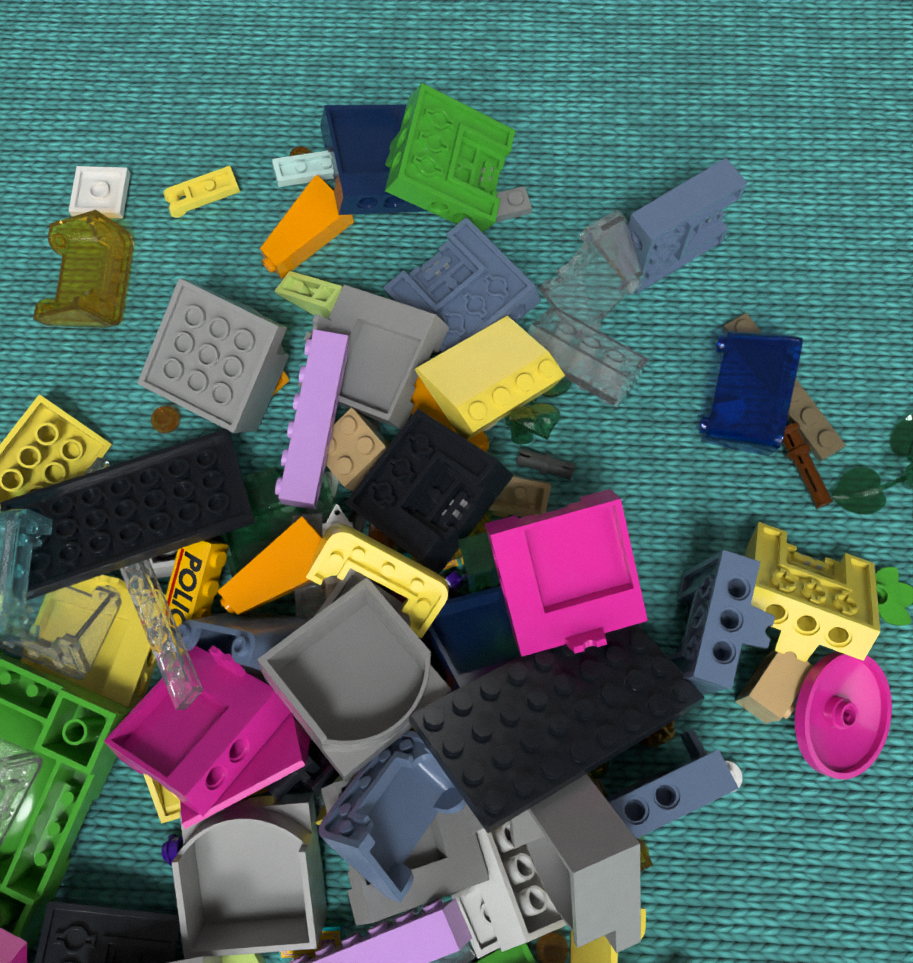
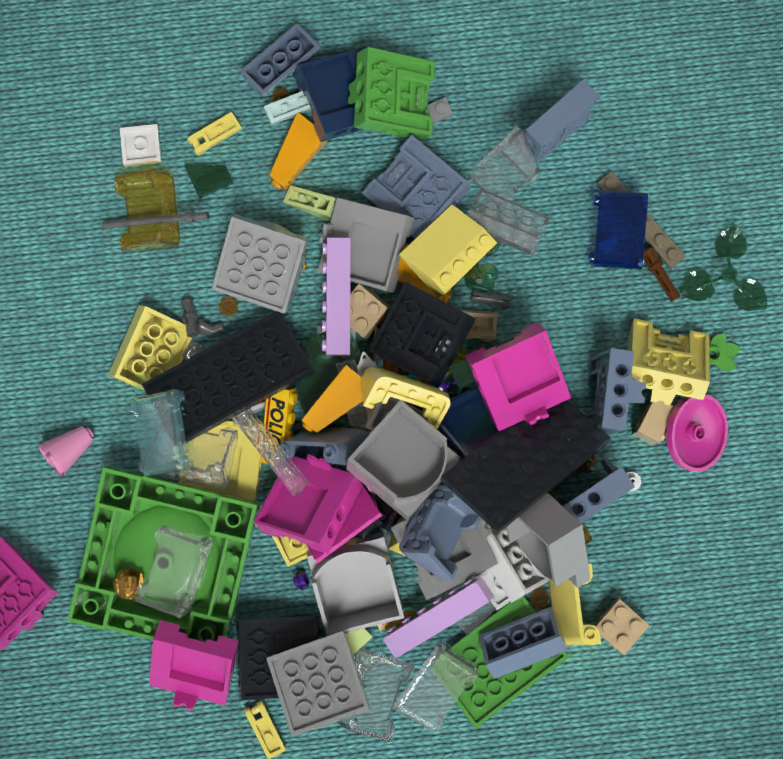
camera: 15 degrees left, 10 degrees up
none -> flat silver bar [102,211,210,229]
none -> dark grey pin [181,299,199,338]
none -> clear green wing [184,164,234,199]
none -> dark grey arm [197,319,225,337]
none -> sand blue slope [240,24,321,96]

